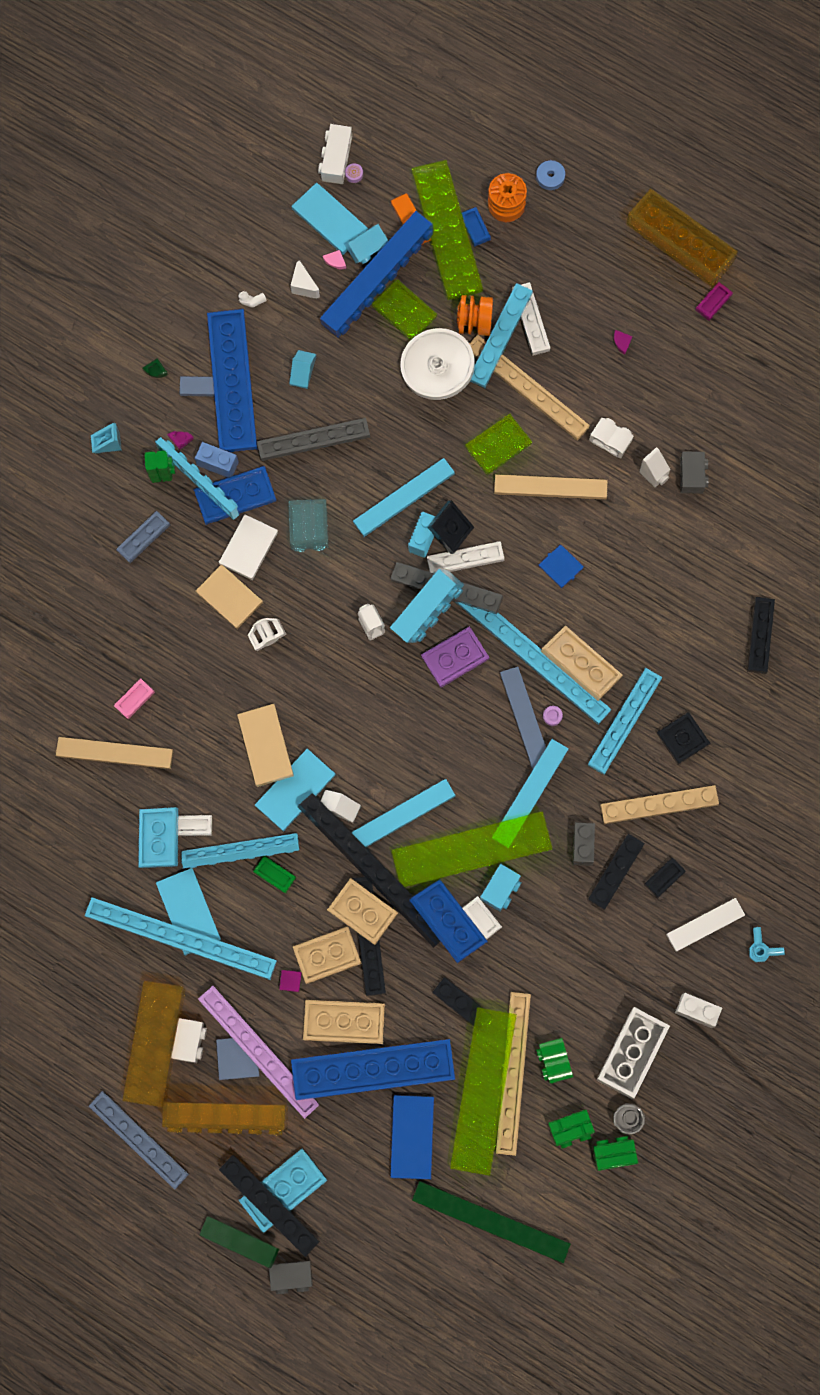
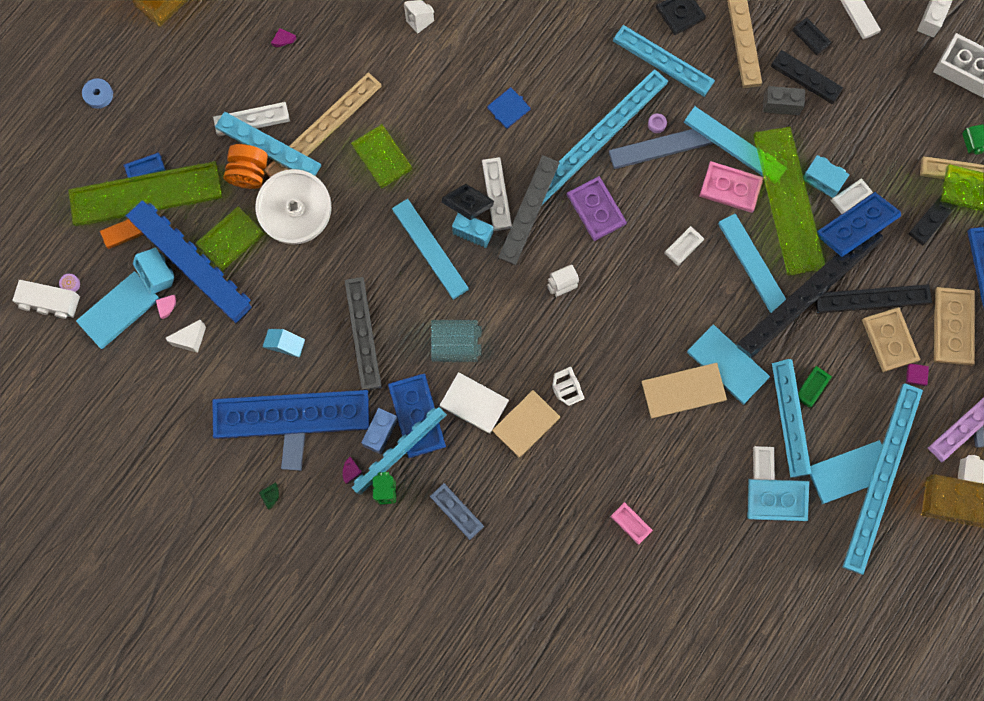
camera: 90 degrees left, 0 degrees up
tan tile [56,737,173,769] -> none
medium azure slope [91,423,121,453] -> none
white arm [239,291,267,308] -> none
white slope [321,790,361,823] -> none
tan tile [327,878,398,945] -> none
medium azure brick [390,569,464,643] -> none
orange wheel [488,173,527,222] -> none
tan tile [494,474,607,500] -> none
tan tile [541,626,623,701] -> none
white brick [589,418,634,458] -> none
none -> white tile [664,226,704,266]
none -> bright pink tile [699,161,764,213]

